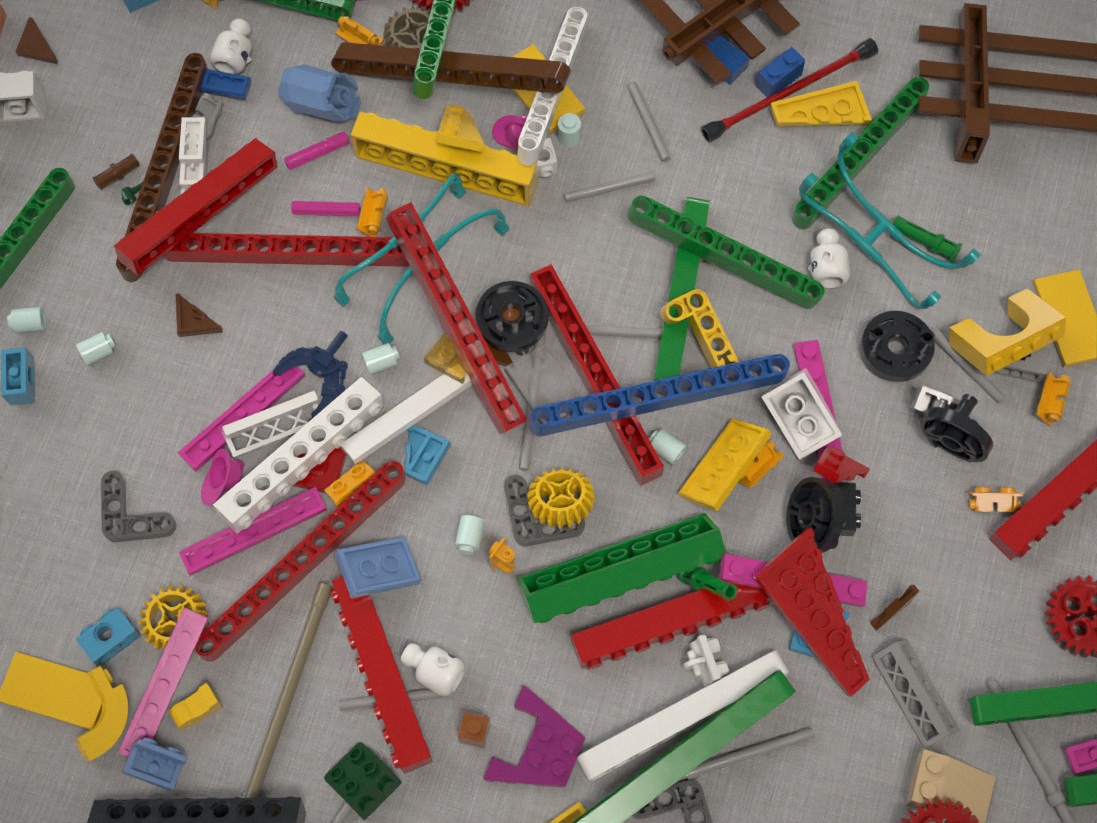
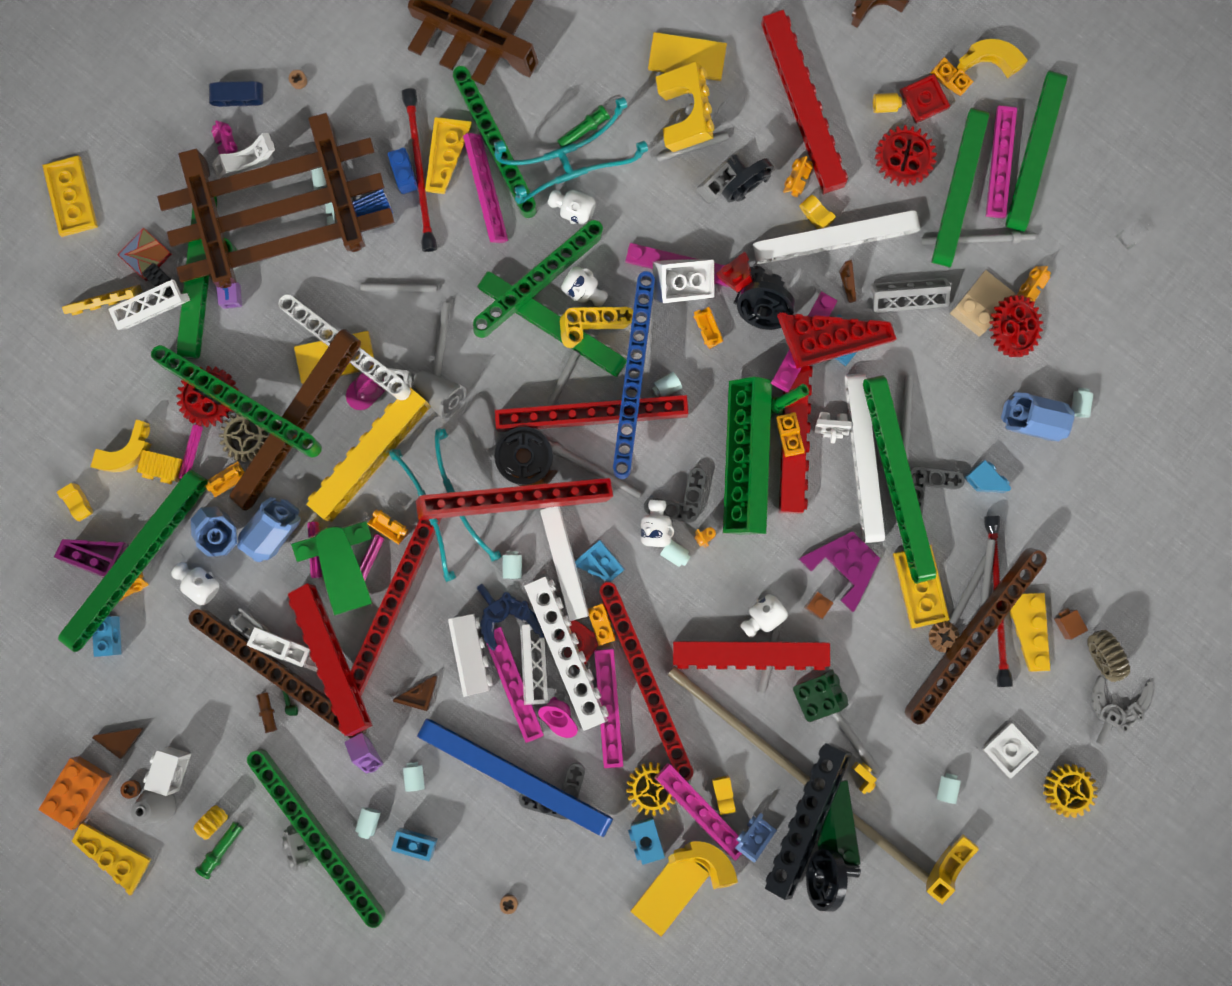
camera: 65 degrees left, 15 degrees up
blue plate [200,69,251,100] -> none
medium blue tile [335,536,422,599] -> none
clear yellow wing [424,332,466,384] -> none
yellow wing [436,104,484,152] -> none
clear tile [504,344,581,424] -> none
yellow gear [527,466,595,529] -> none
light aqua brick [558,113,581,147] -> none
yellow tile [678,418,772,511] -> none
black piece [860,311,935,382] -> none
light orange hinge [1037,372,1071,426] -> none
none -> medium blue brick [190,506,237,557]
none -> green slope [291,520,372,616]
none -> medium lavender slope [344,733,384,774]
none -> light grey cone [413,371,467,418]
none -> blue beam [417,718,613,837]
none -> white slope [448,614,493,697]
none -> dark pink plate [463,133,508,243]
none -> white piece [561,266,608,307]
none -> white piece [641,500,674,547]
none -> white beam [753,211,921,264]
none -> light orange slope [776,413,805,457]
none -> yellow leg [799,195,836,229]

